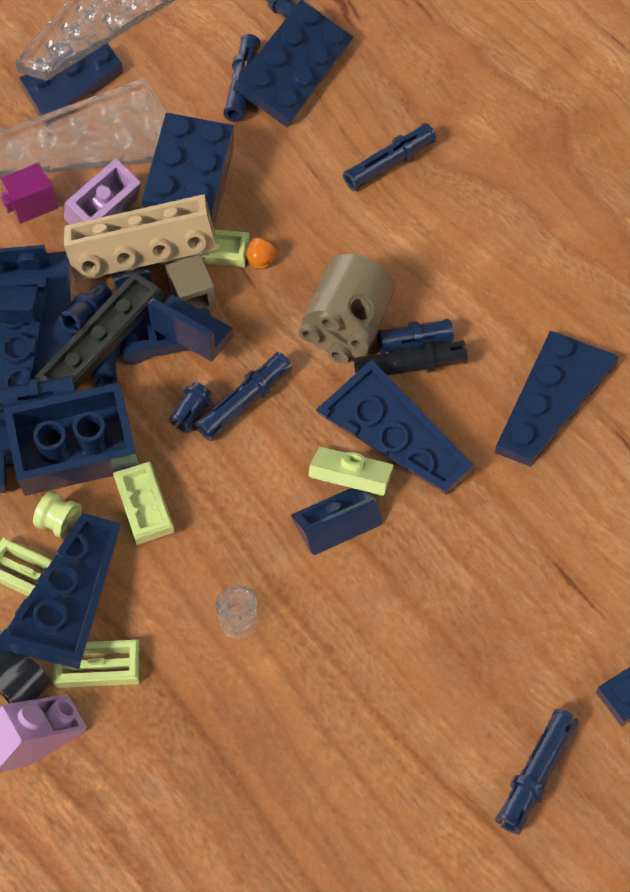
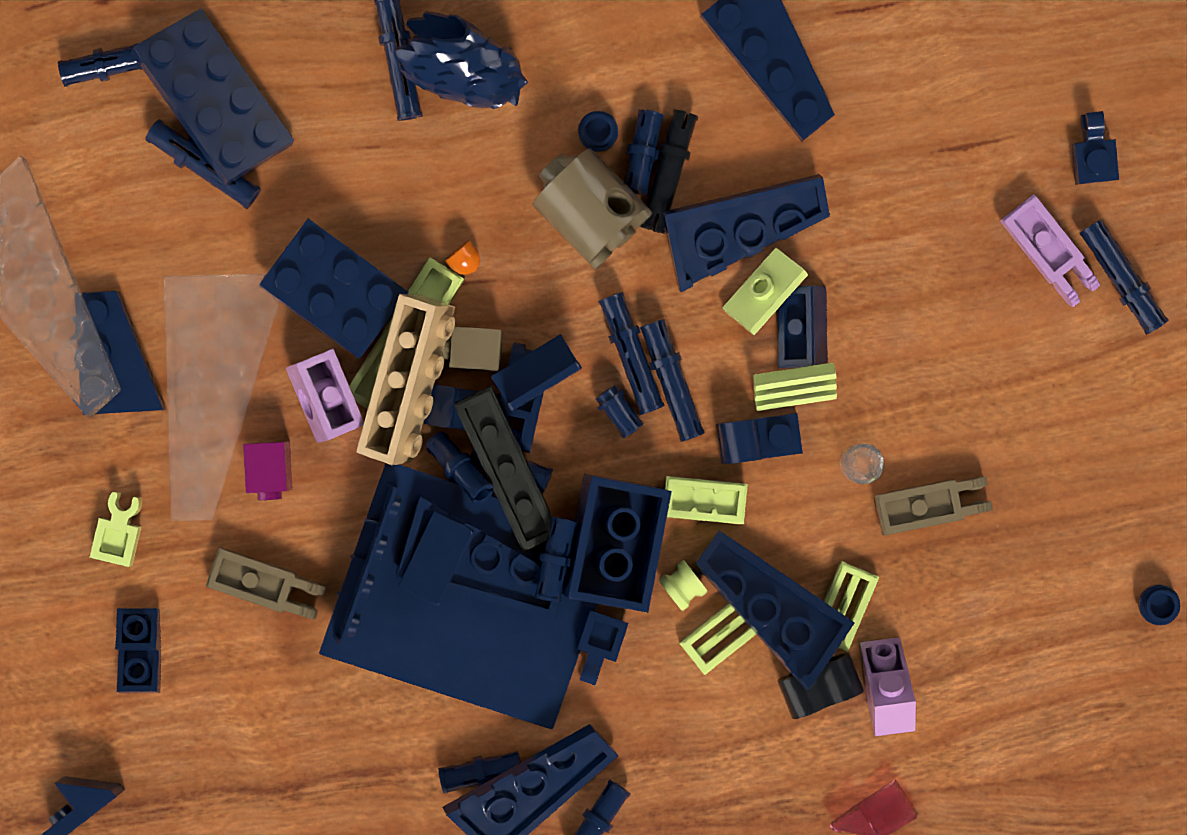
camera: 65 degrees left, 30 degrees up
none -> dark blue head [395,11,528,109]
none -> dark blue plate [578,111,618,152]
none -> dark blue pin [640,319,705,442]
none -> dark blue plate [716,413,803,464]
none -> yellowish green tile [753,363,837,411]
none -> dark tan hinge [874,476,993,535]
none -> lavender hinge [1000,194,1100,307]

